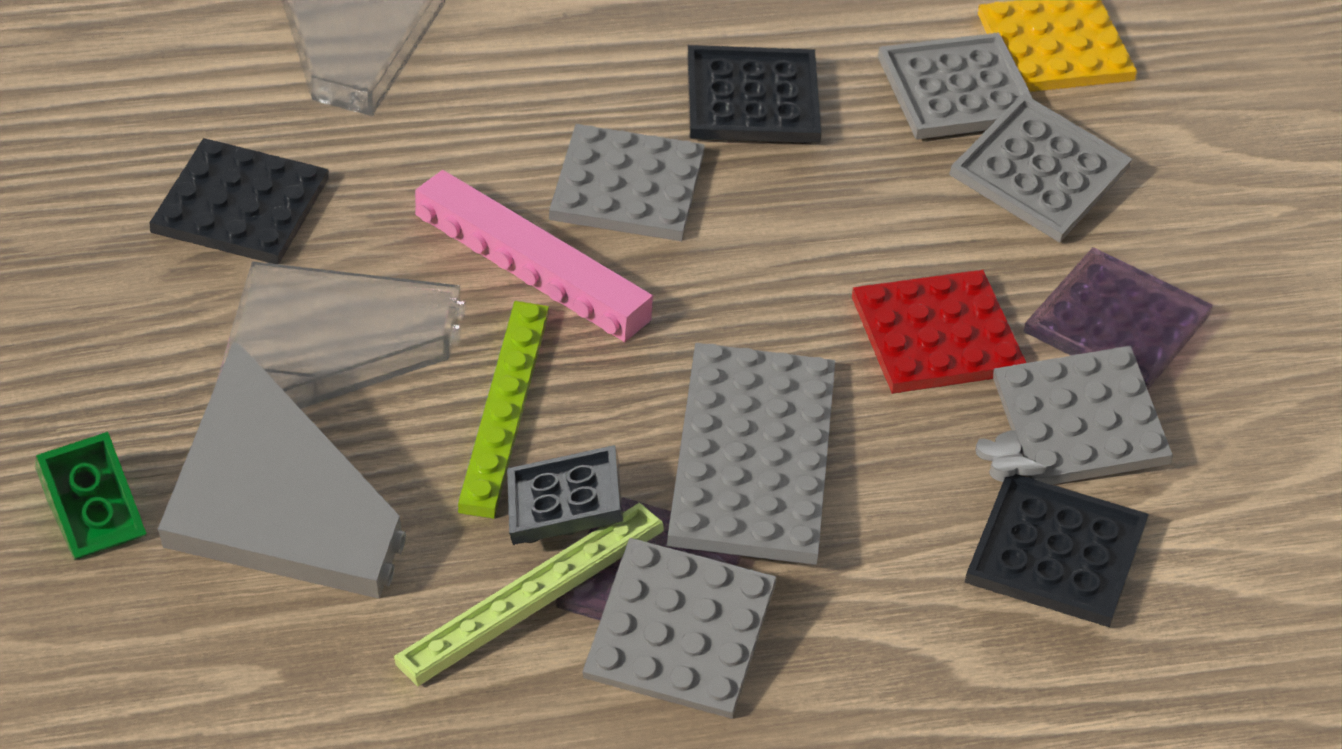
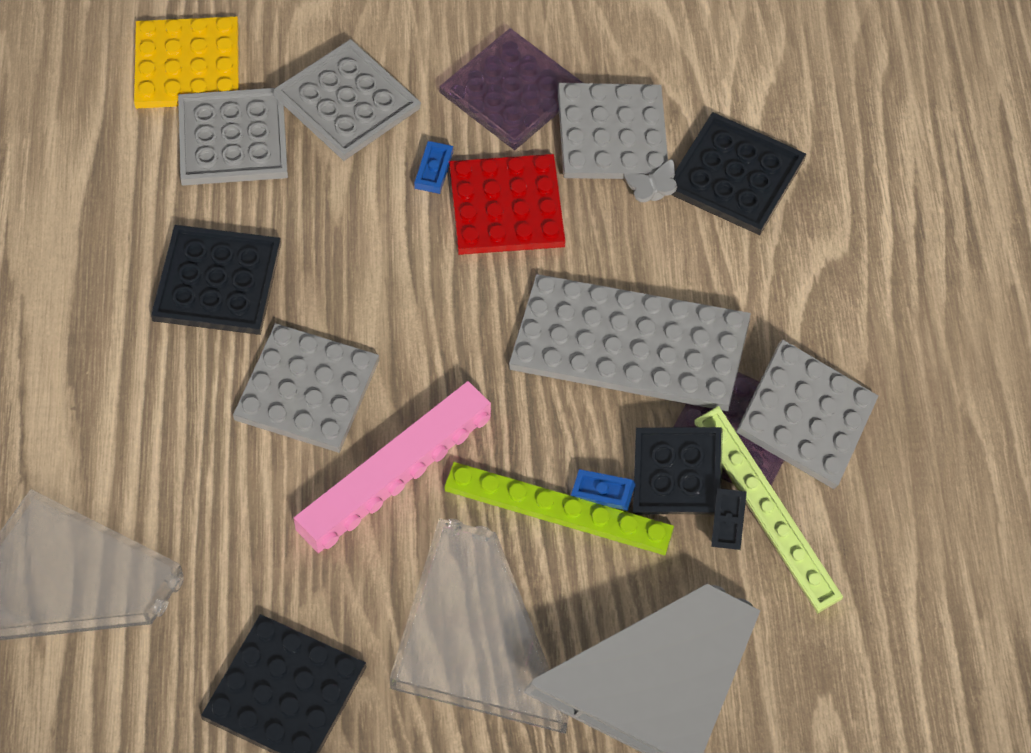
camera: 80 degrees left, 15 degrees up
none -> blue plate [414,141,453,194]
none -> blue plate [571,469,635,510]
none -> black hinge [711,488,747,550]

